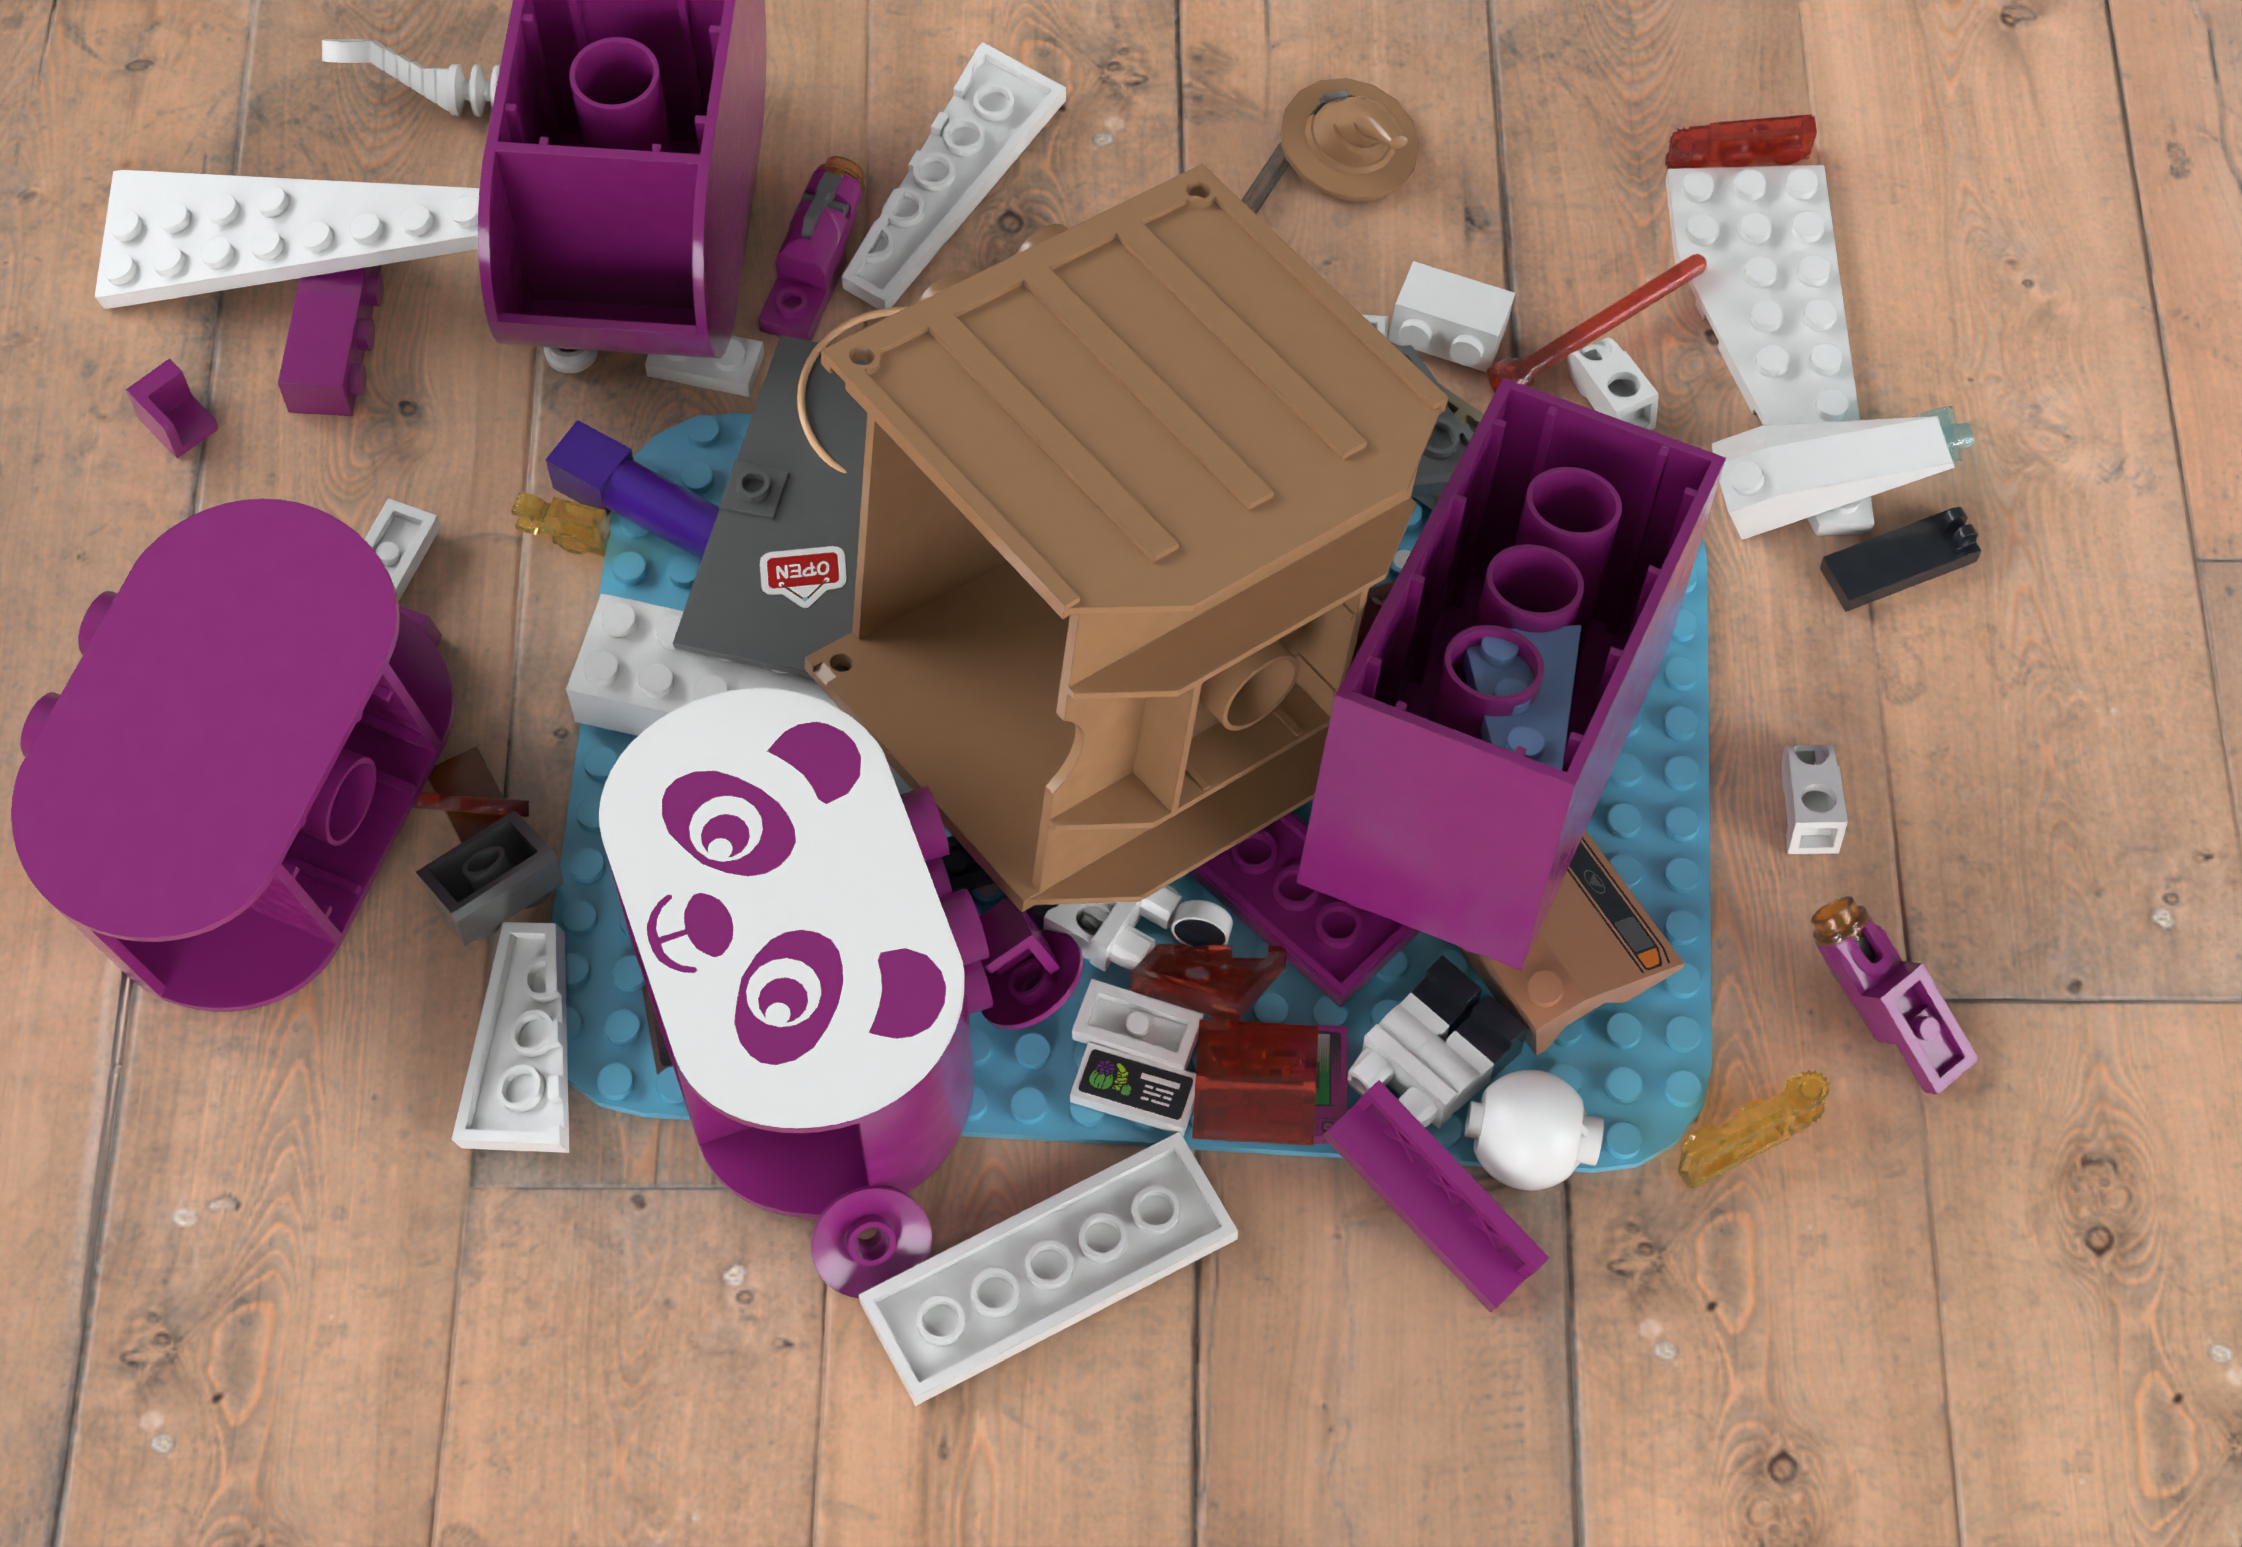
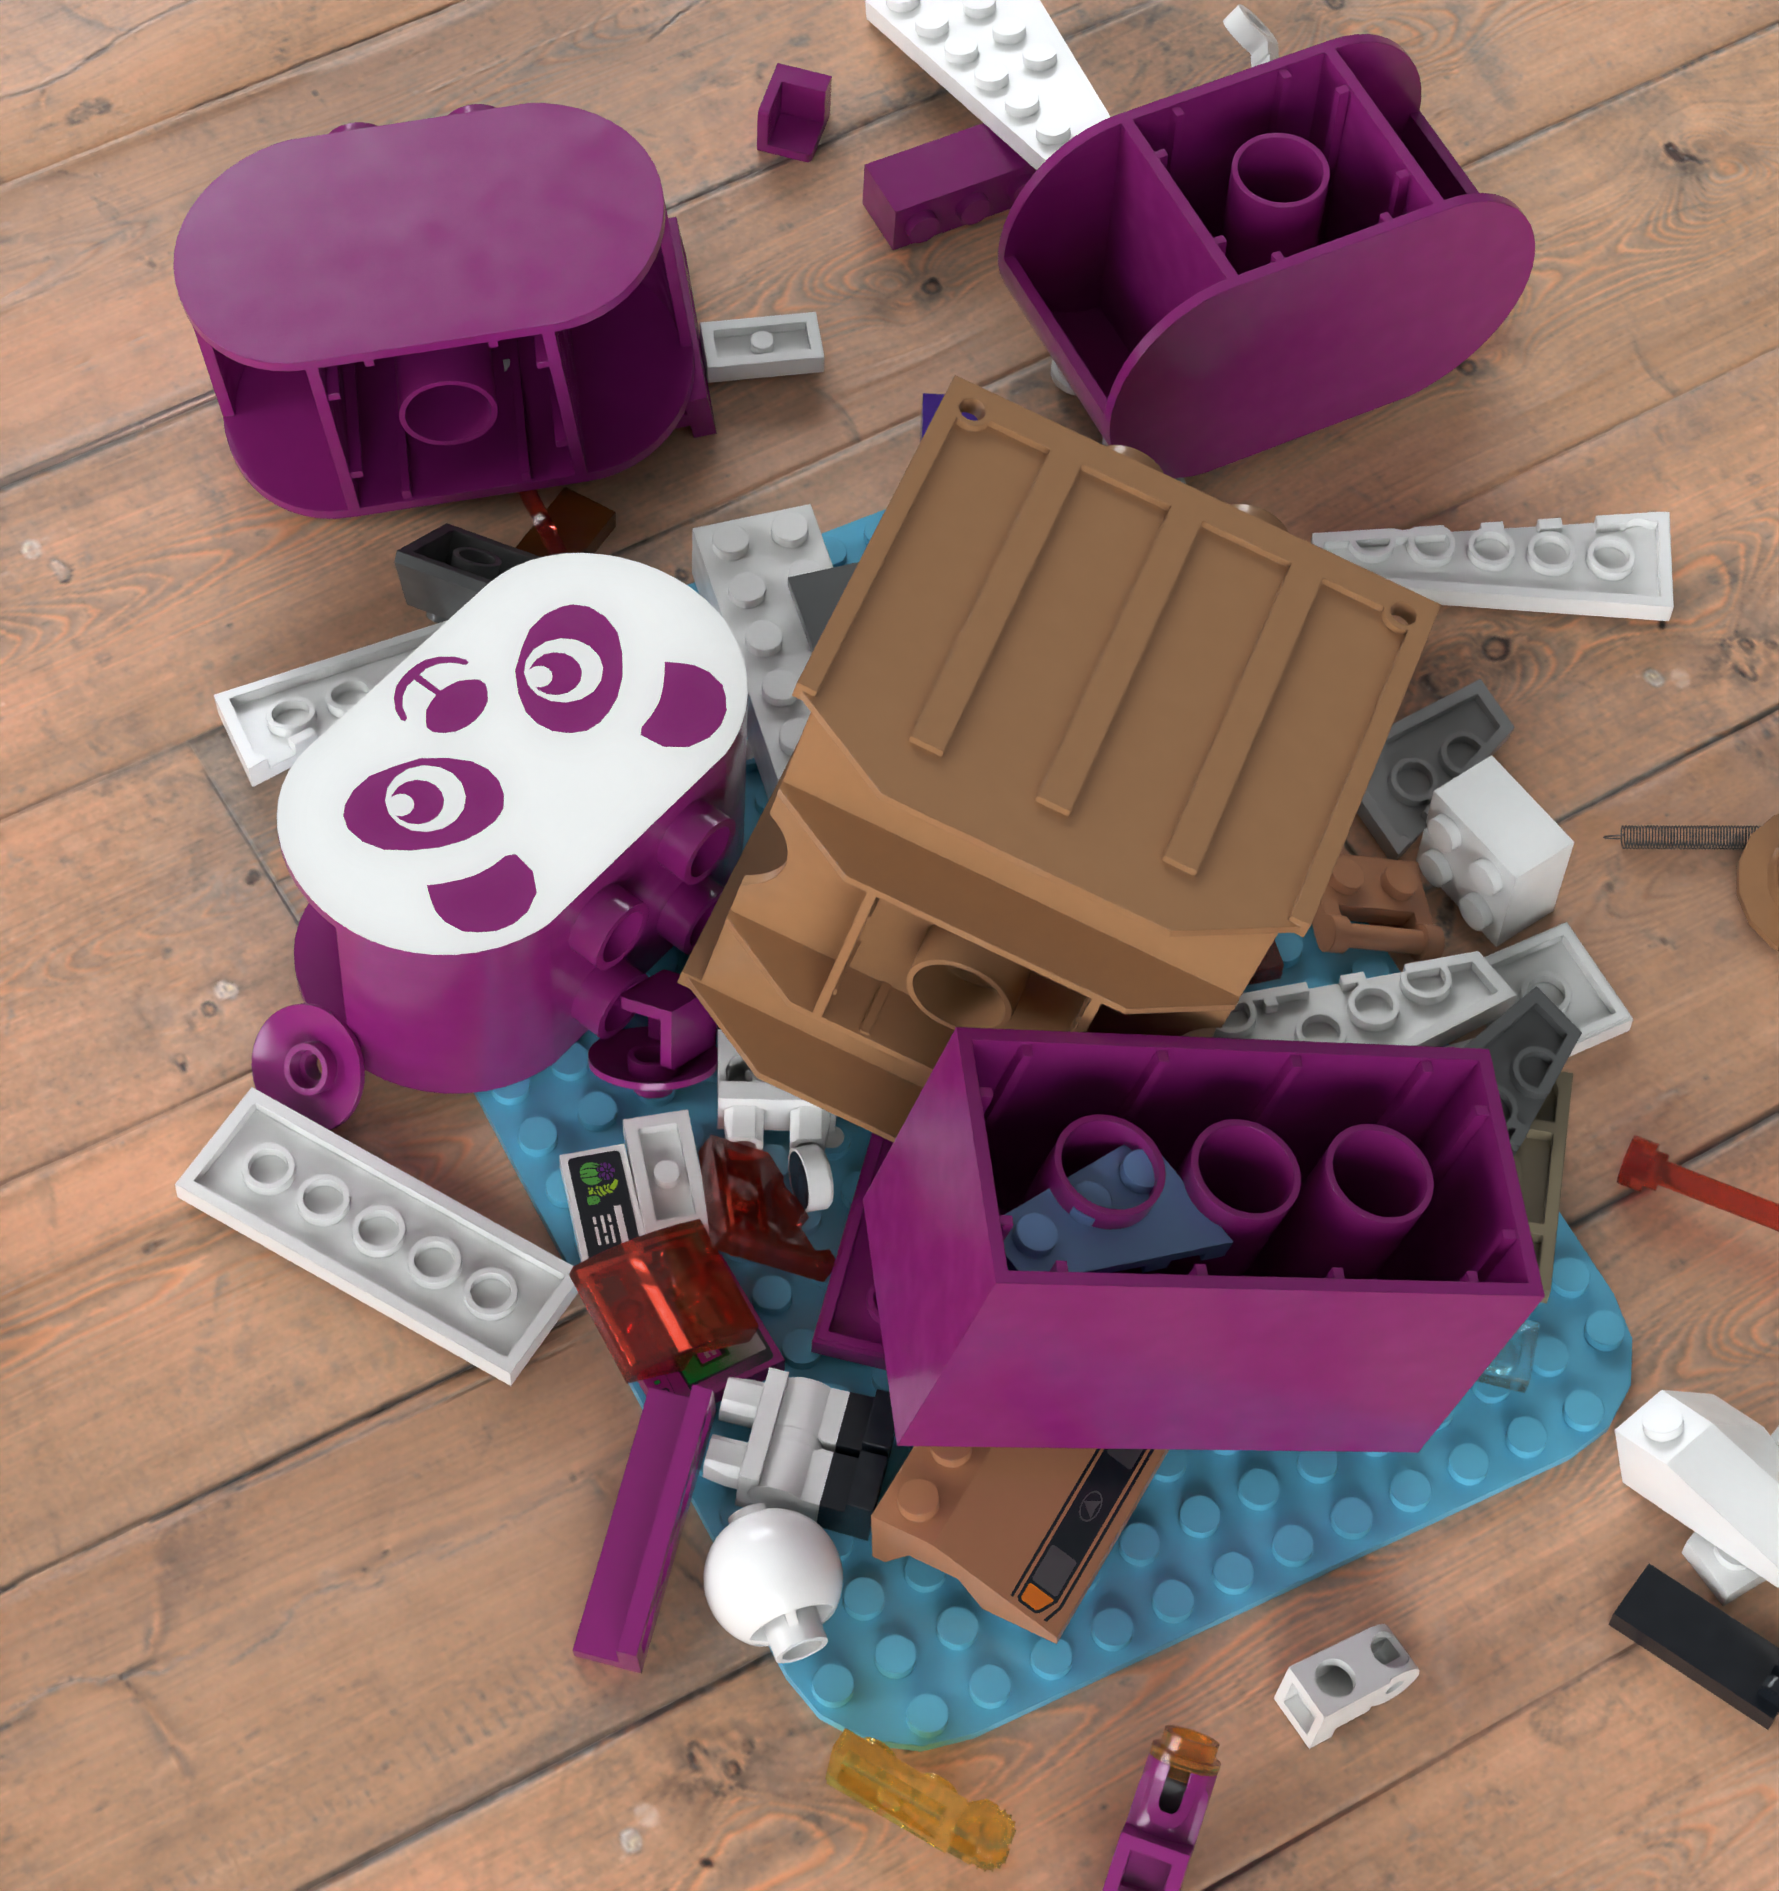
camera: 55 degrees right, 5 degrees down
clear yellow plate [511,492,611,557] -> none
magenta plate [758,156,865,341] -> none
white brick [1388,261,1515,373] -> none
white leg [1567,337,1659,430] -> none

